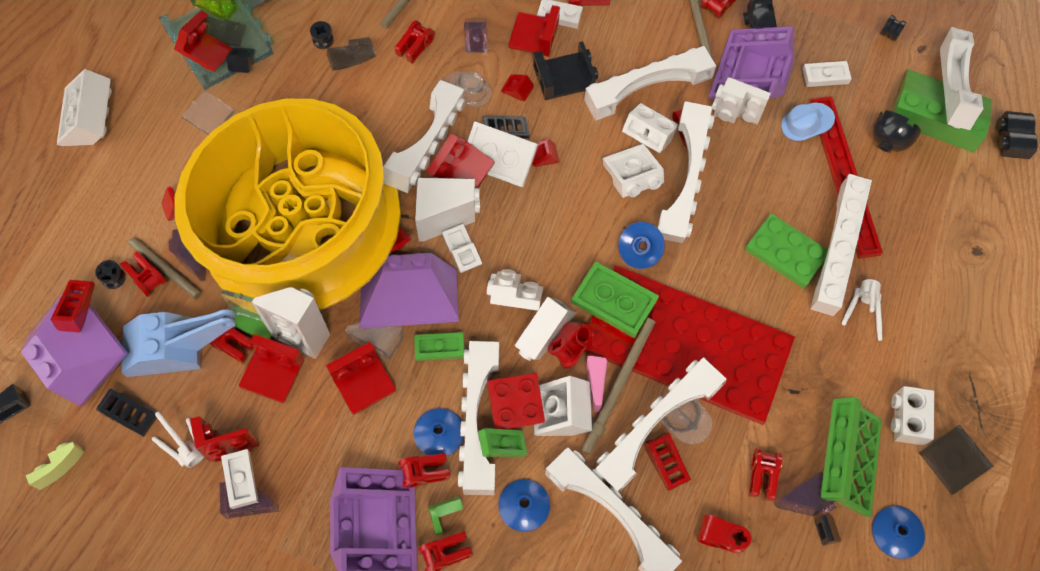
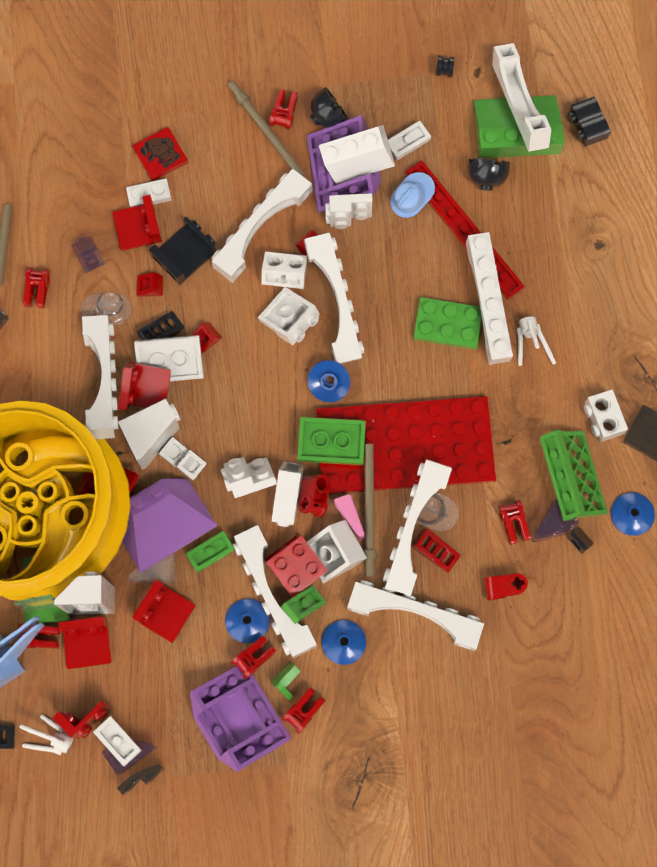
camera: 25 degrees left, 10 degrees up
none -> clear smoke slope [117,765,165,795]
none -> white slope [319,125,395,184]

